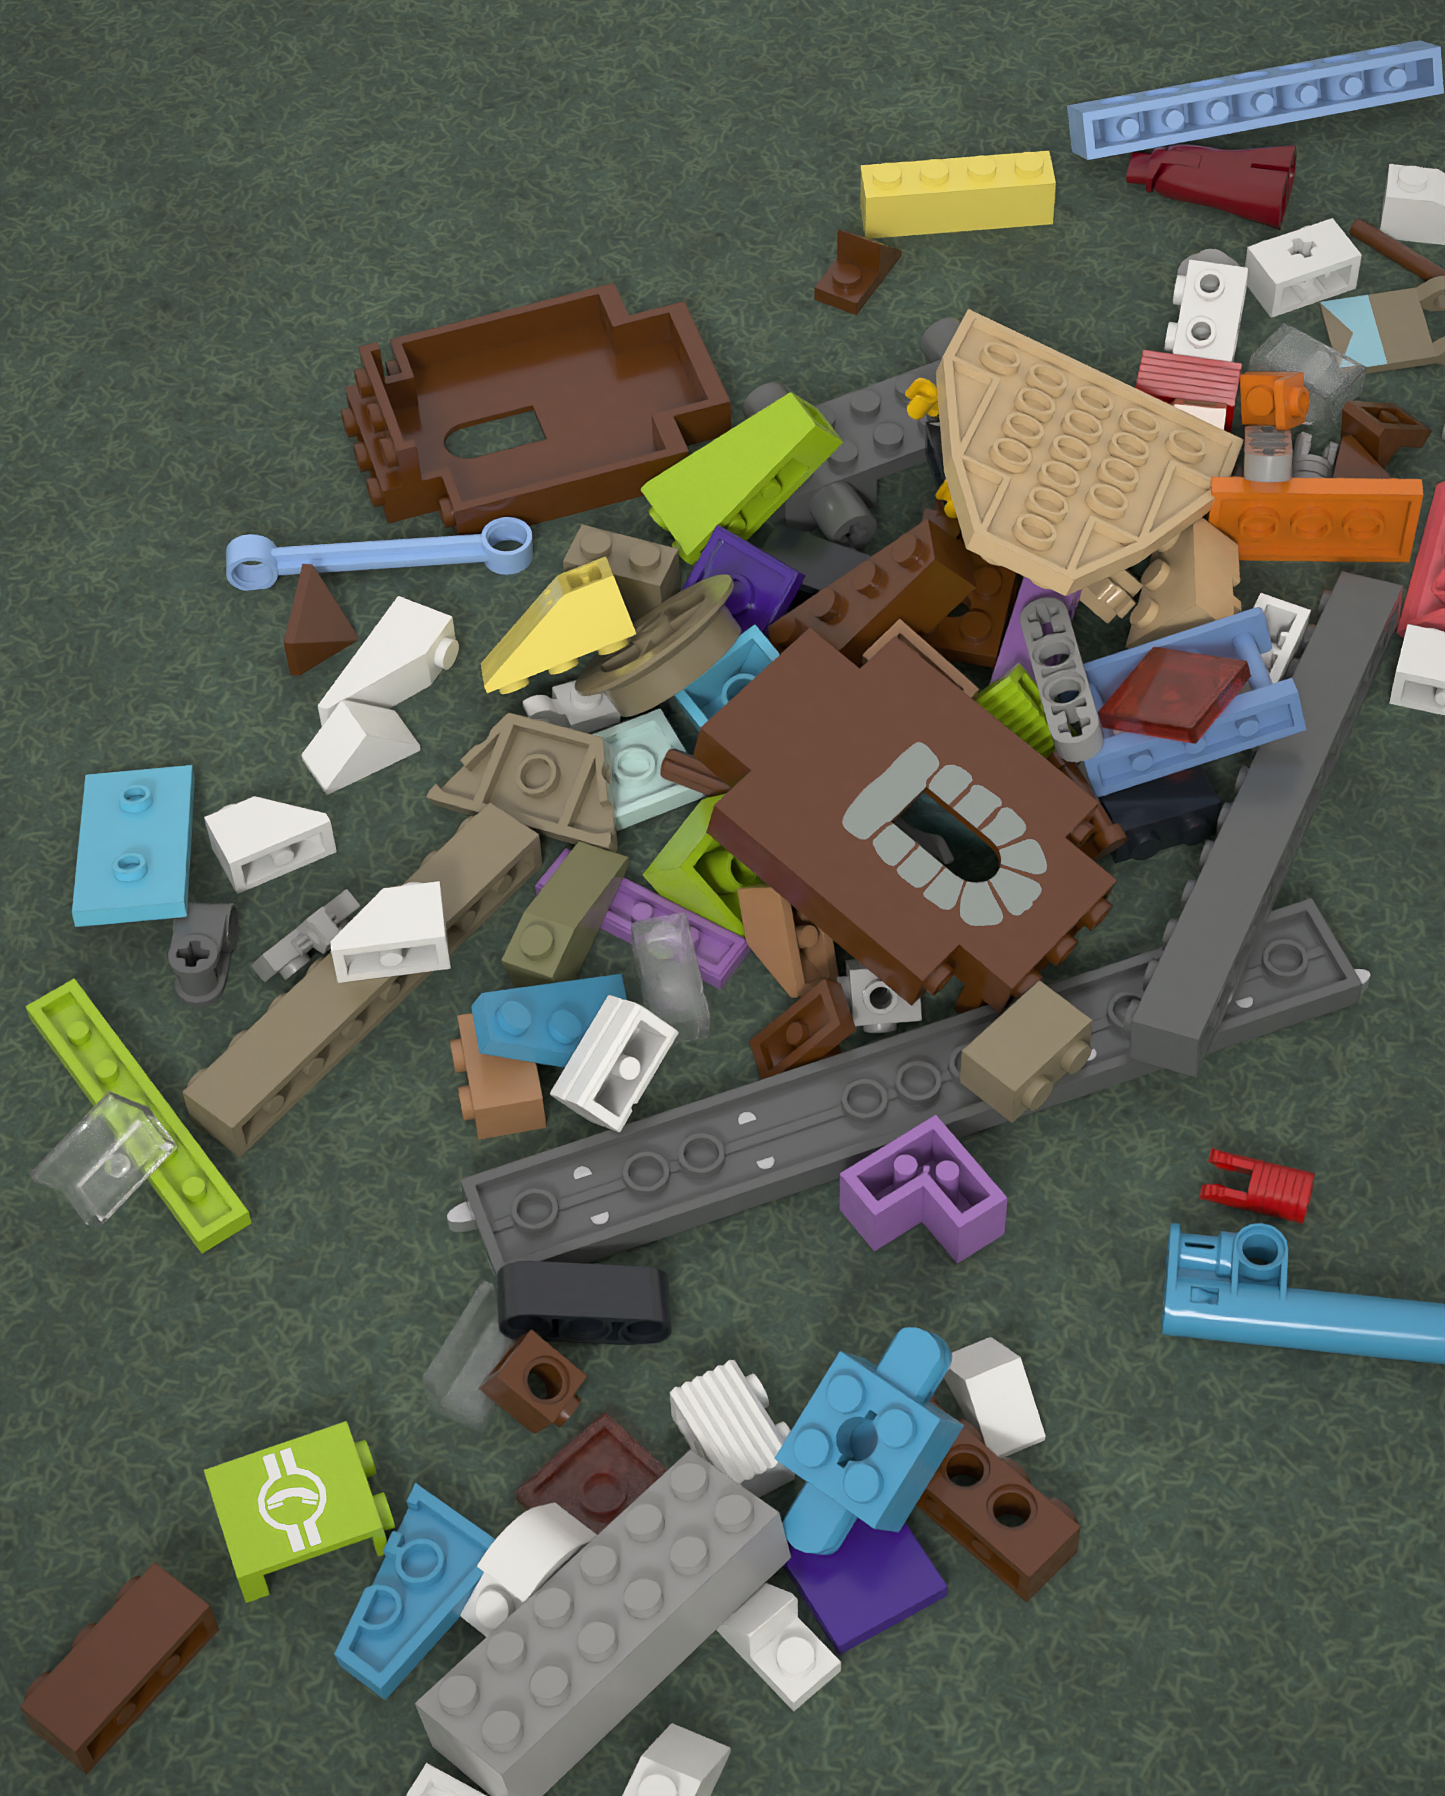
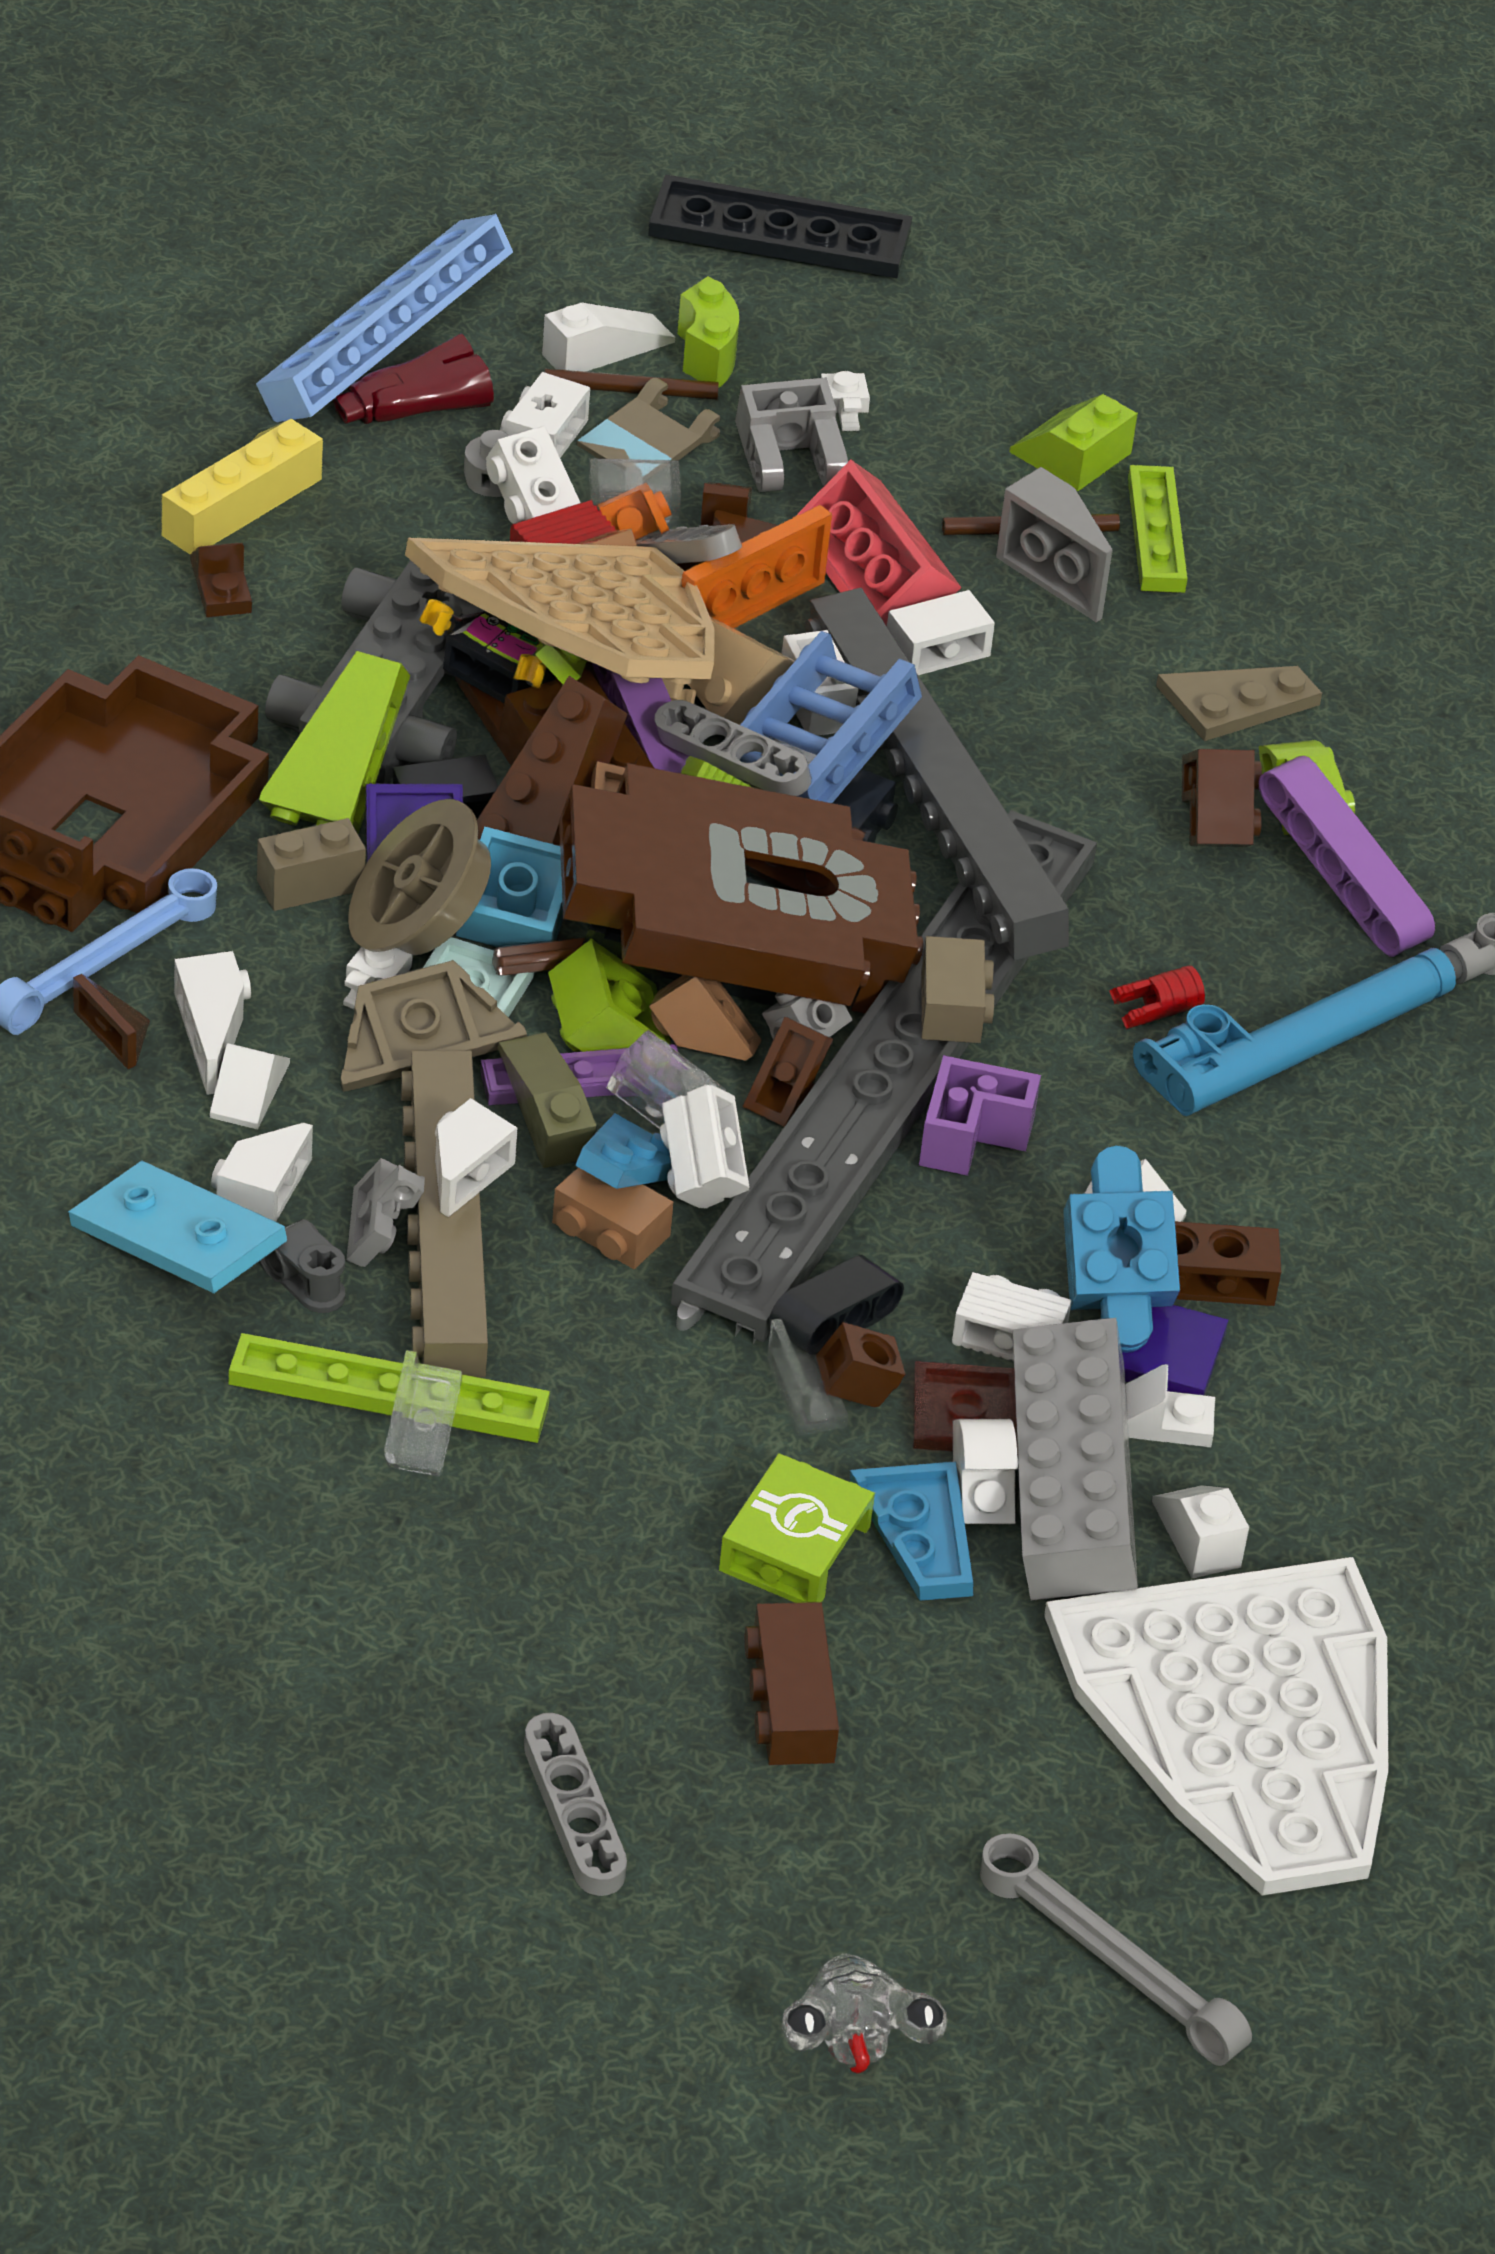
camera: 50 degrees left, 10 degrees down
light yellow slope [481,556,636,694] -> none
clear red tile [1098,647,1251,744] -> none

